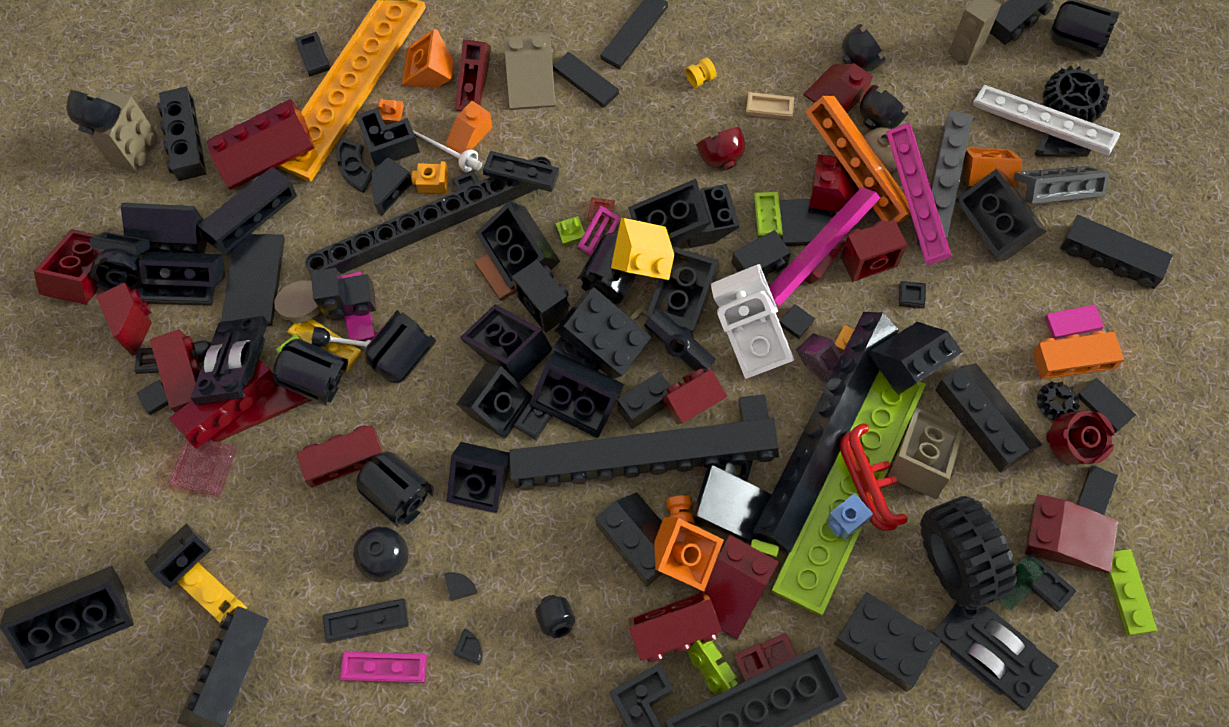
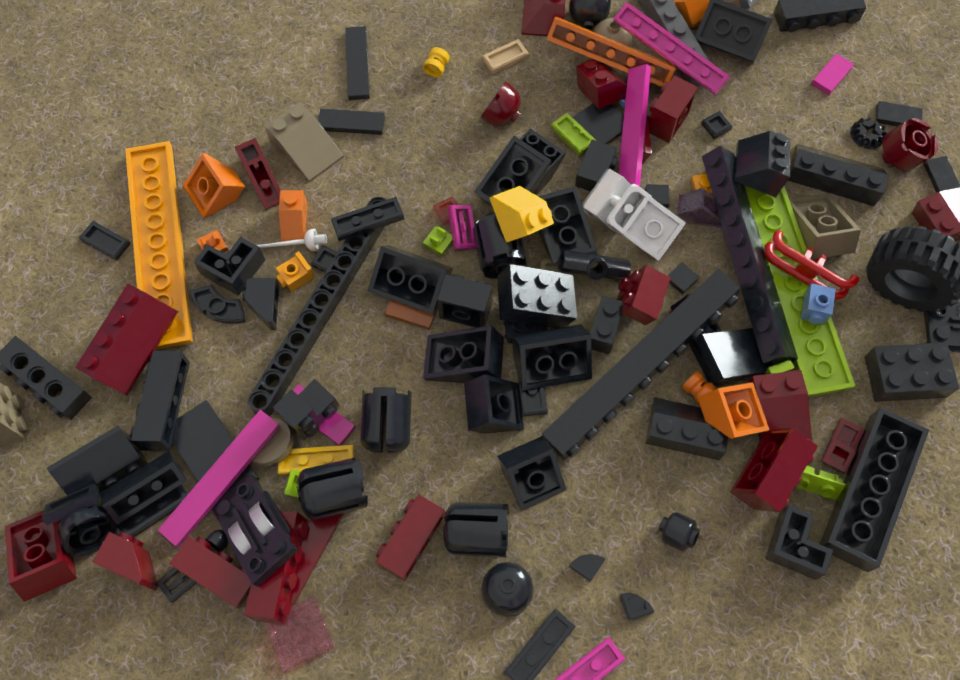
camera: 40 degrees left, 0 degrees up
black tile [136,380,169,415] -> none
black hinge [312,327,371,348] -> none
orange brick [1033,331,1124,380] -> none
none -> dark pink tile [158,409,281,547]

